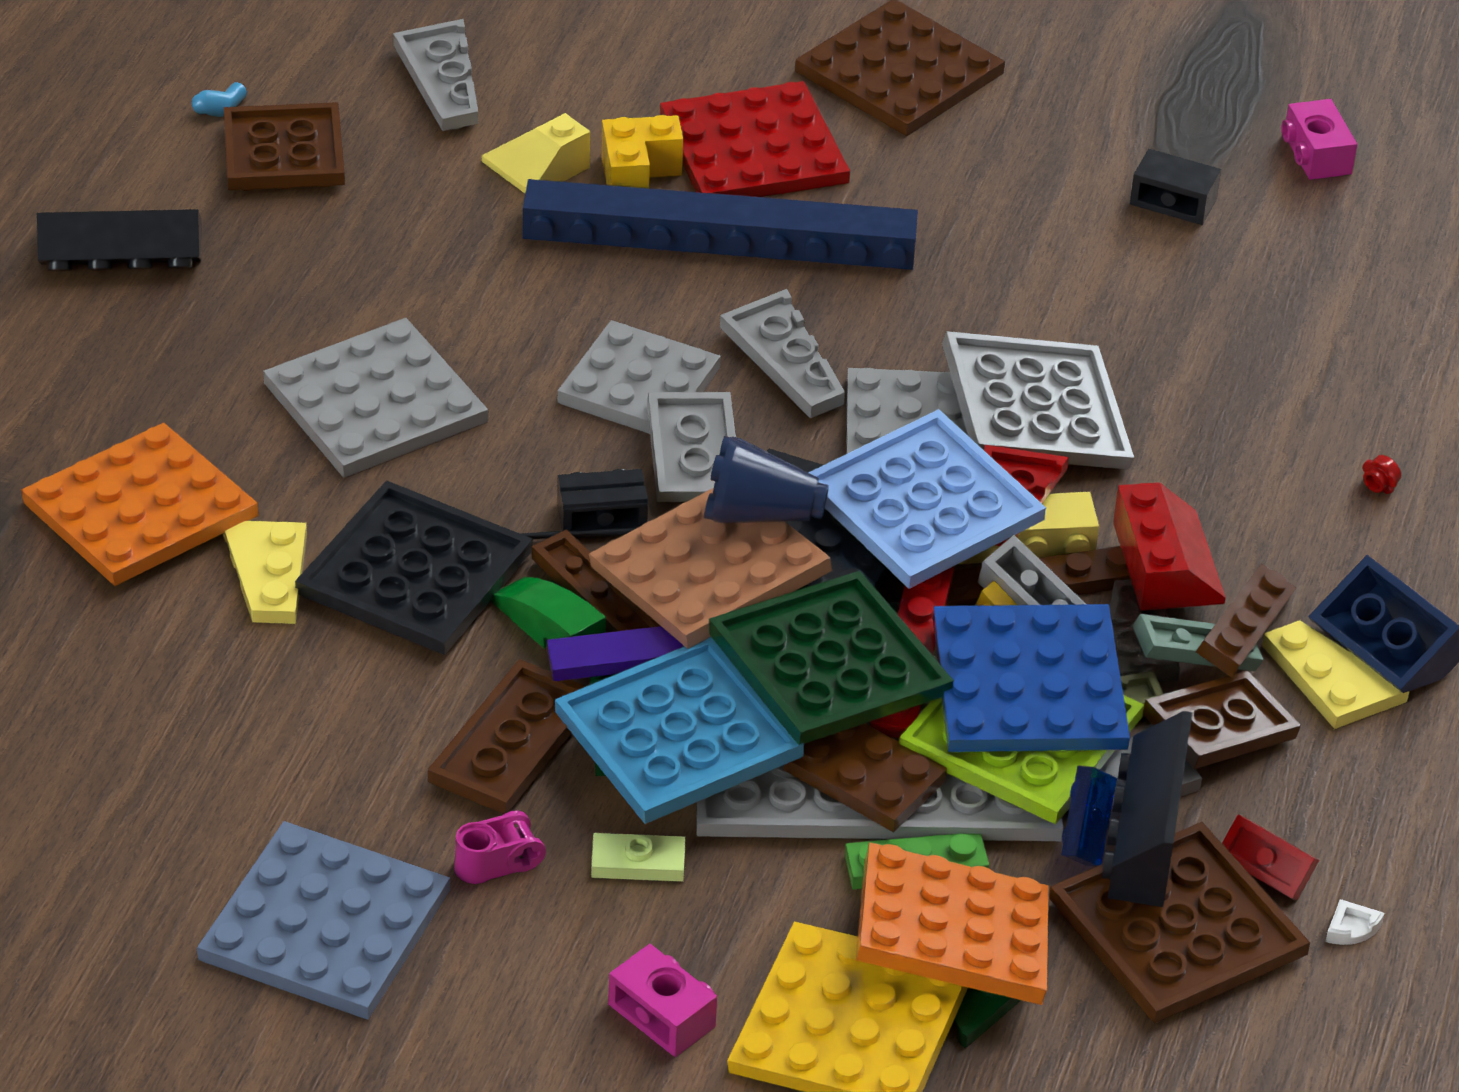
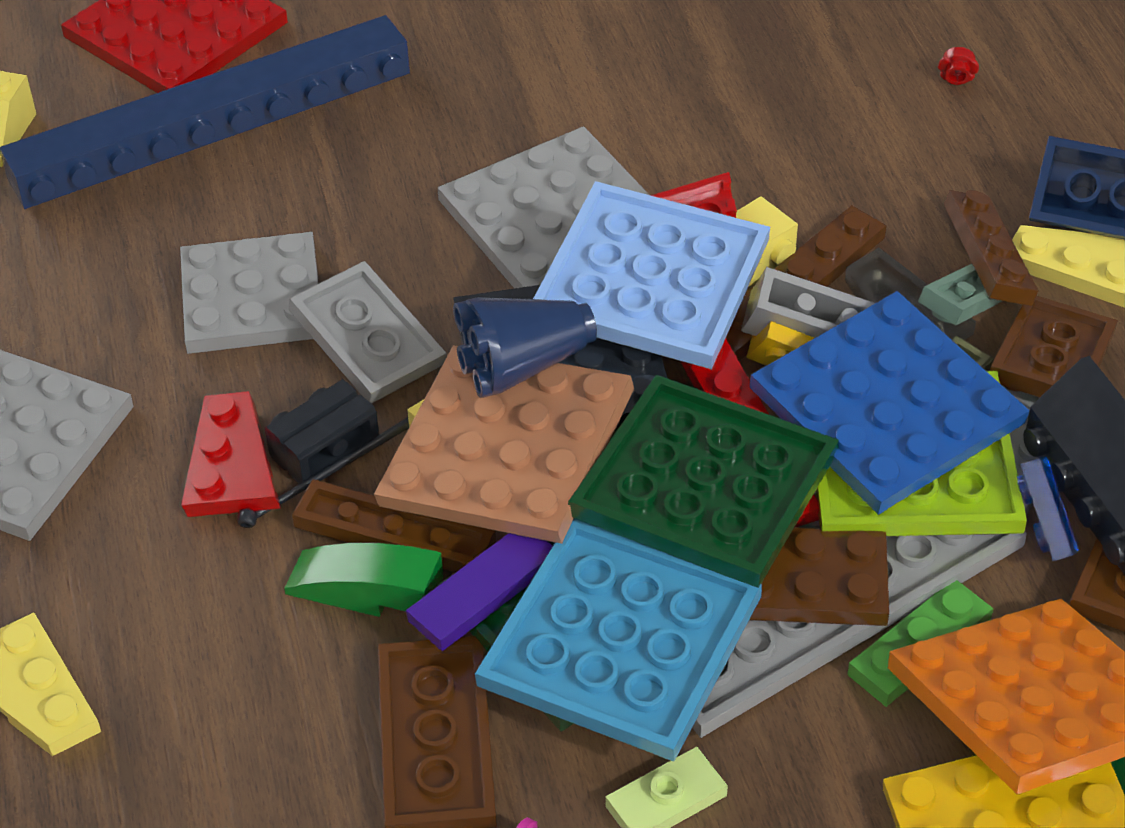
camera: 30 degrees left, 5 degrees up
black plate [295,480,533,655] -> none
yellow brick [601,115,683,189] -> none
light grey wing [720,289,845,418] -> none
light grey plate [942,331,1134,469] -> none
red slope [1113,482,1226,610] -> none
none -> wing [181,391,281,517]

